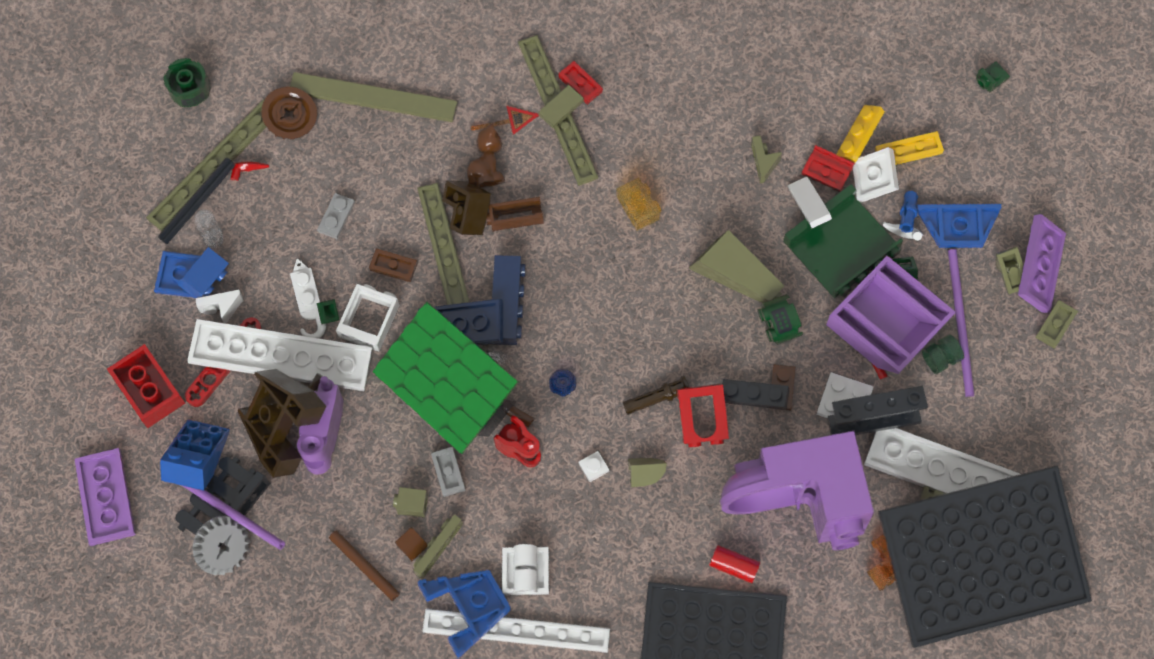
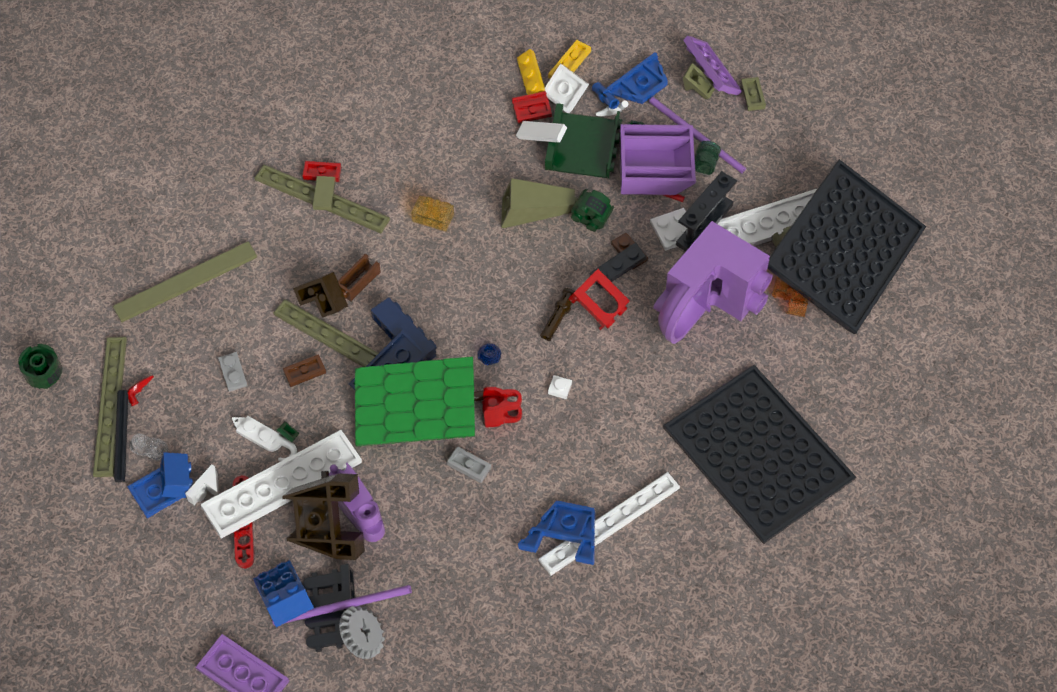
camera: 45 degrees left, 10 degrees down
red brick [107,344,185,428] -> none
reddish brown gear [261,87,317,140] -> none
reddish brown piece [329,530,400,601] -> none
white window [336,284,400,352] -> none
olive brick [393,487,428,518] -> none
reddish brown slope [395,527,428,561] -> none
olive plate [413,515,463,580] -> none
reddish brown animal [467,123,505,188] -> none
piece [470,106,539,135] -> none
white plate [502,544,549,595] -> none
olive brick [628,458,667,487] -> none
red pin [709,545,761,584] -> none
olive slope [751,135,782,183] -> none

